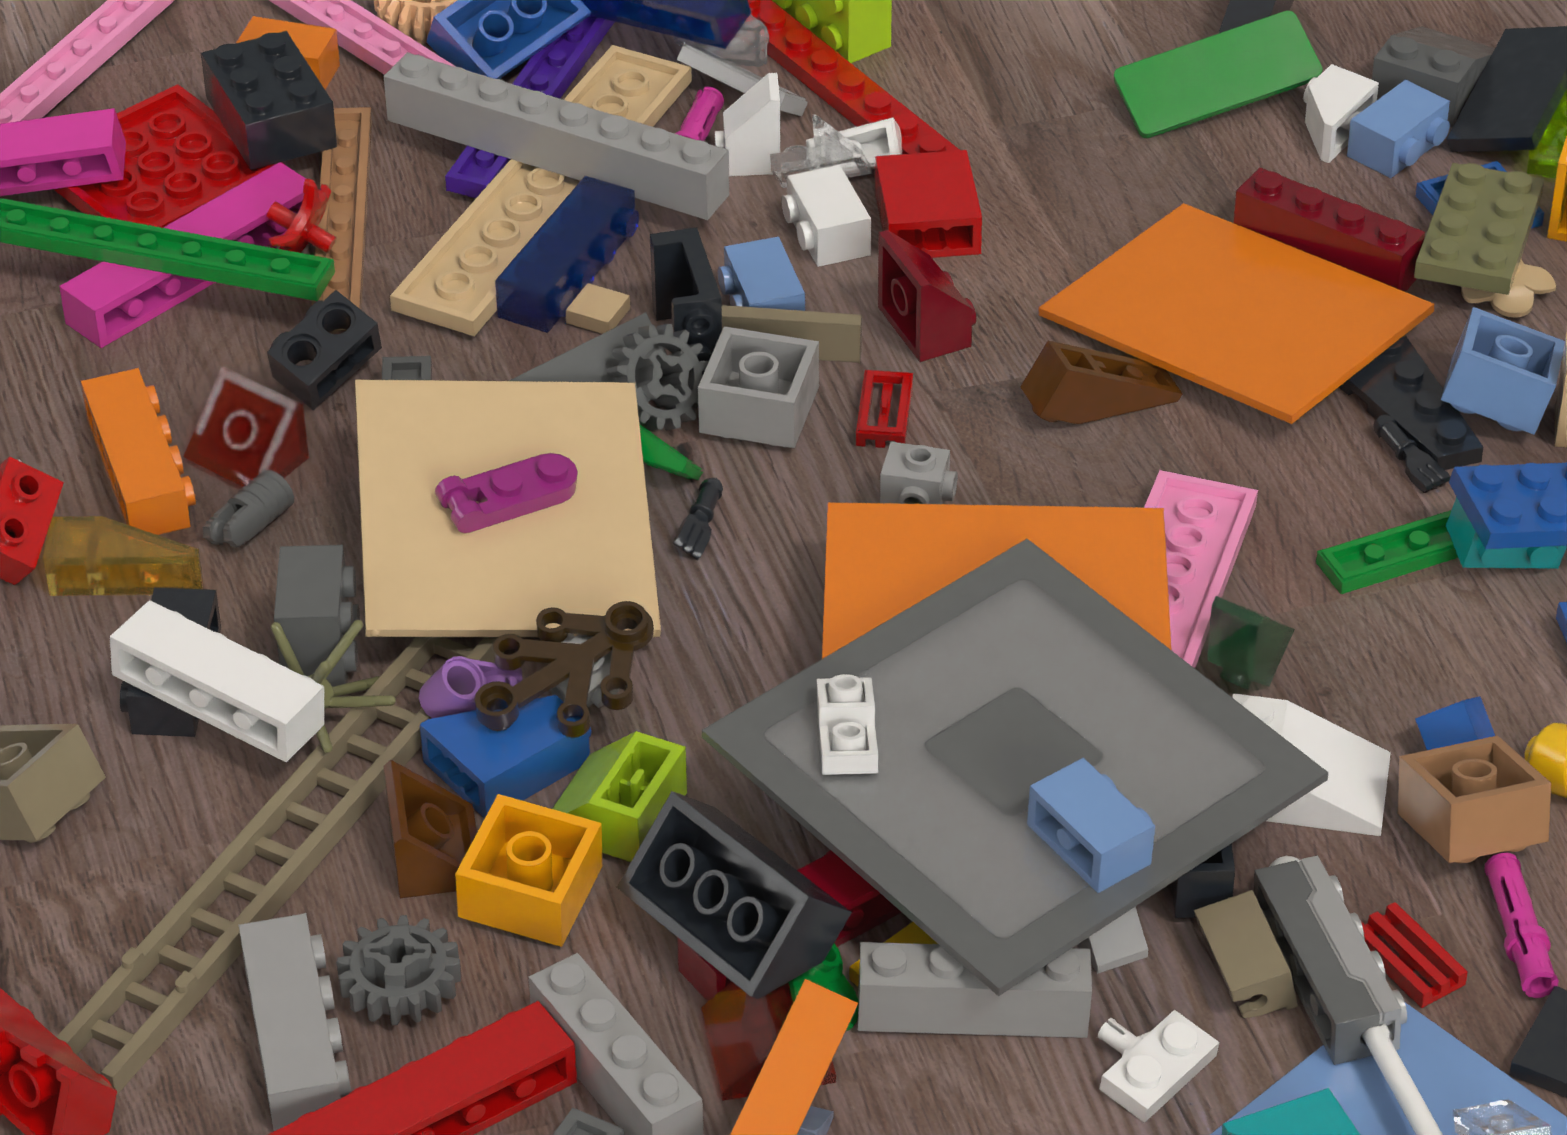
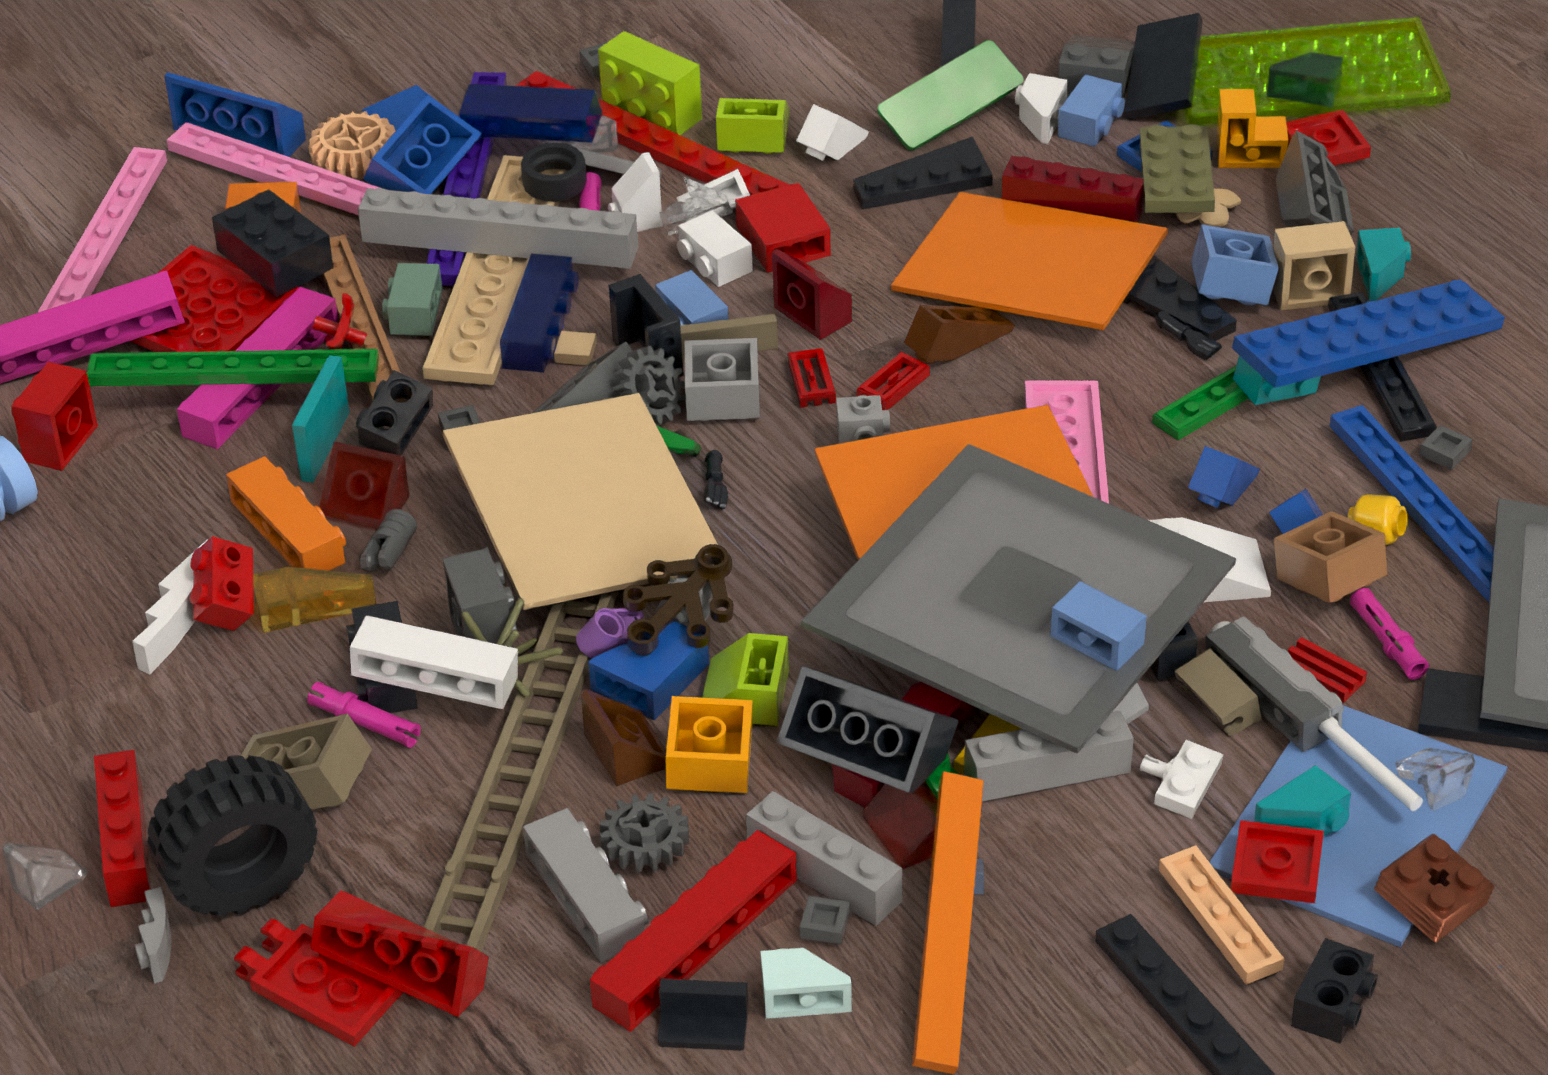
camera: 15 degrees left, 0 degrees up
magenta plate [435,453,578,533] -> none
white slope [817,674,878,775] -> none
clear green slope [1207,596,1295,690] -> none
none -> teal tile [292,355,350,483]
none -> dark pink pin [307,682,421,748]
none -> sand green brick [382,263,443,336]
none -> black tyre [521,143,587,202]
none -> lime slope [716,98,790,153]
none -> white slope [796,104,869,161]
none -> black wing [853,136,993,210]
none -> red tile [857,352,930,410]
none -> blue slope [1188,446,1260,508]

